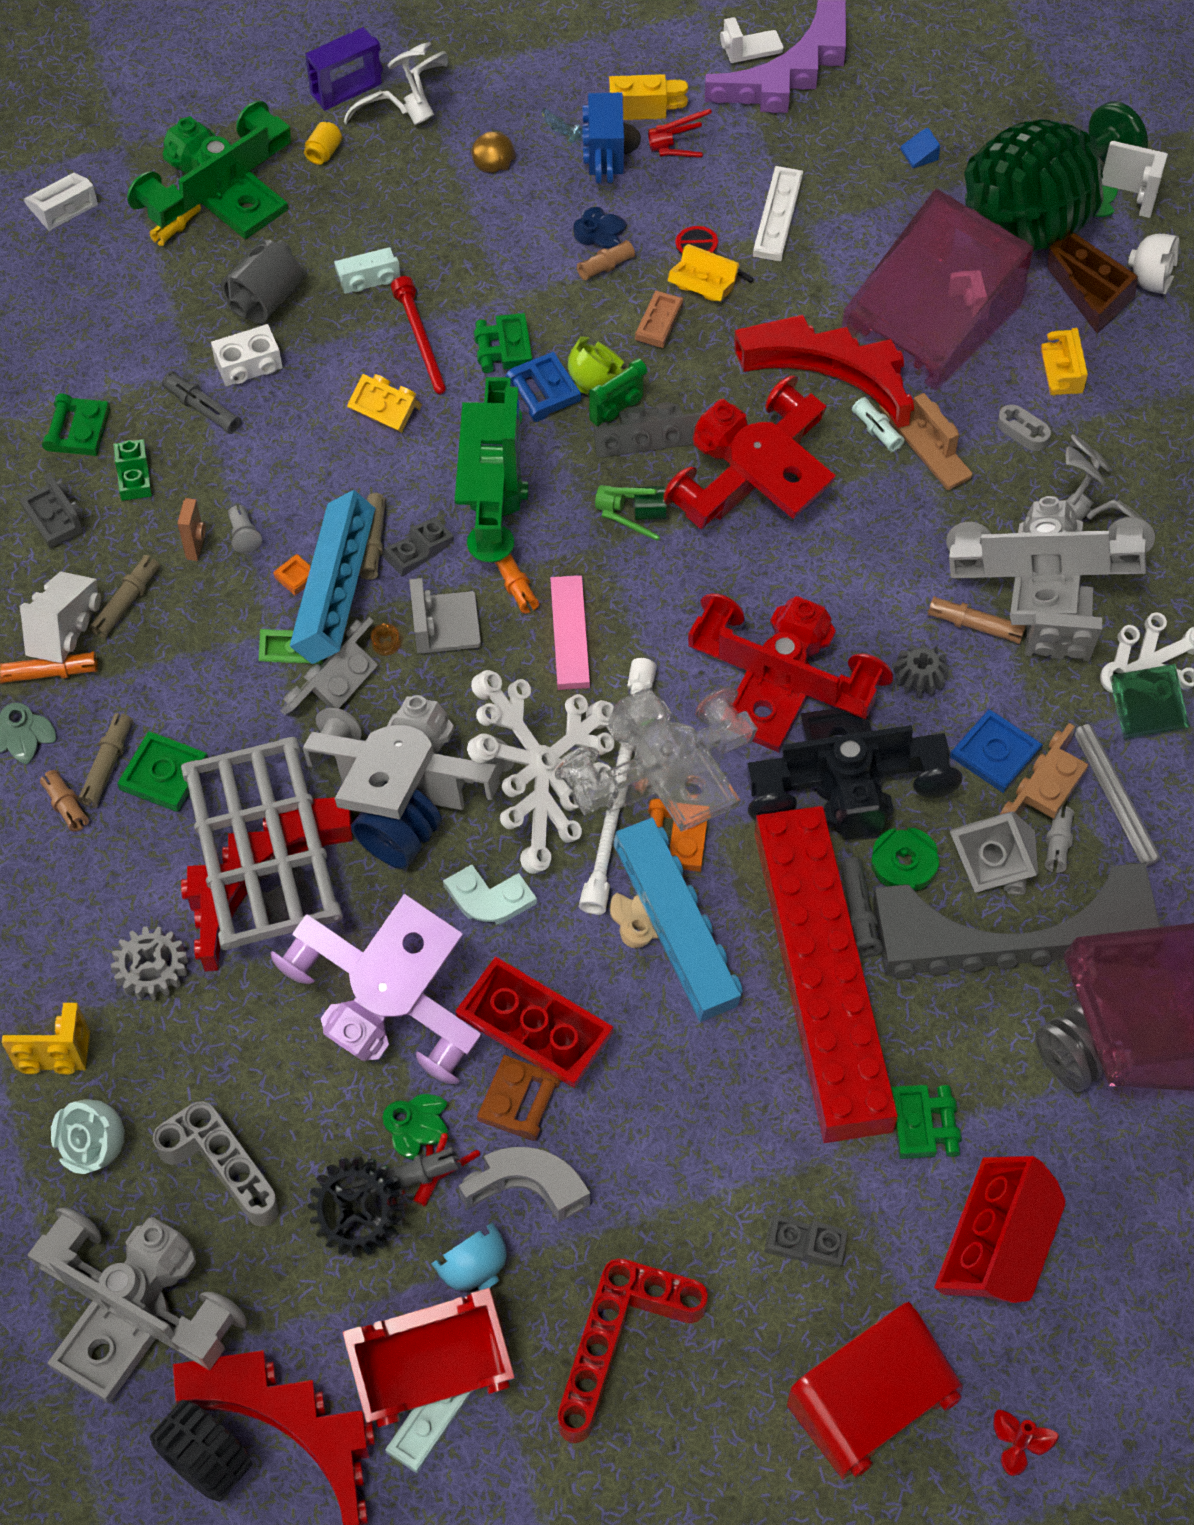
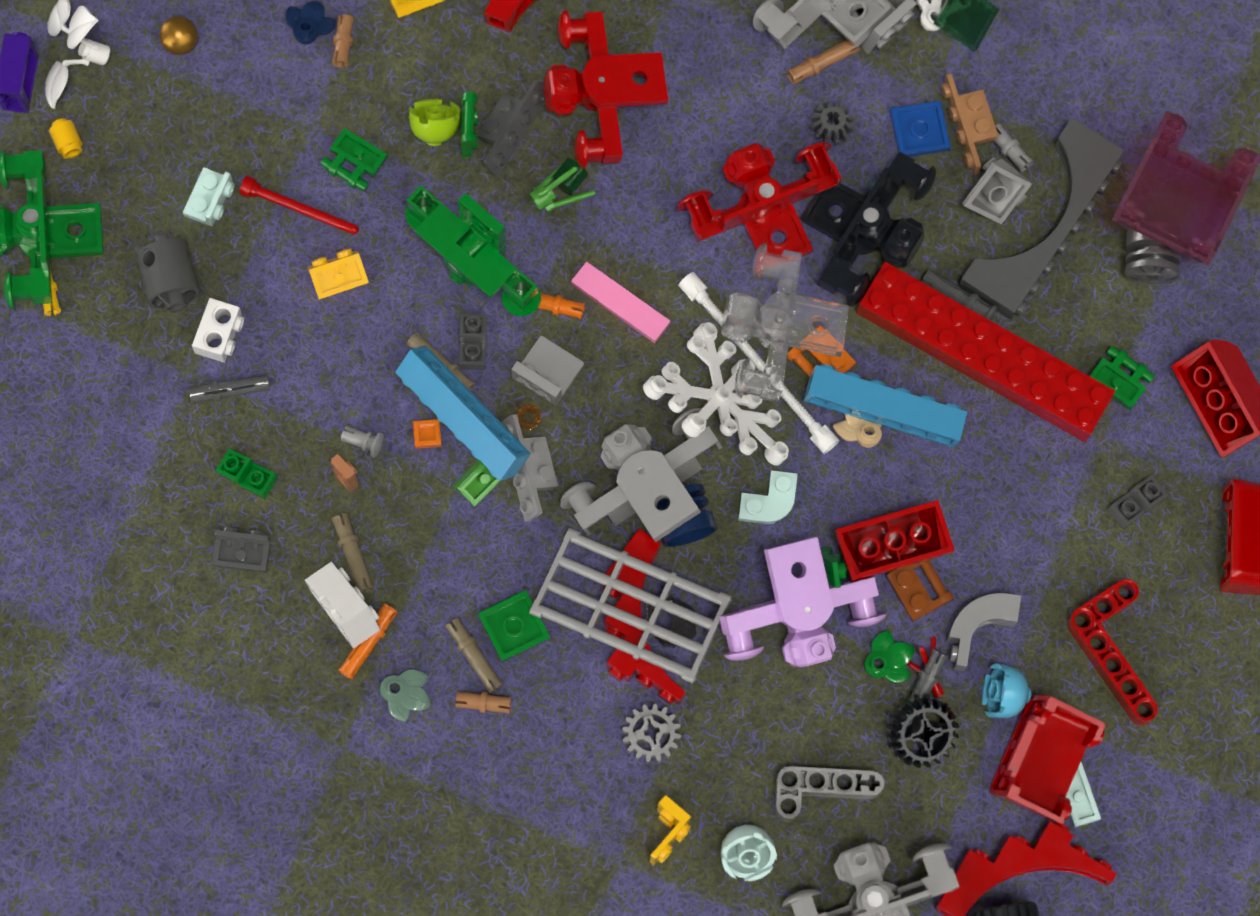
camera: 55 degrees left, 15 degrees up
green plate [42,393,110,456] -> none
blue plate [506,351,581,422] -> none
nougat plate [635,291,683,348] -> none
green plate [871,827,939,891] -> none
light grey axle [1075,724,1160,867] -> none
none -> green slope [821,547,847,588]

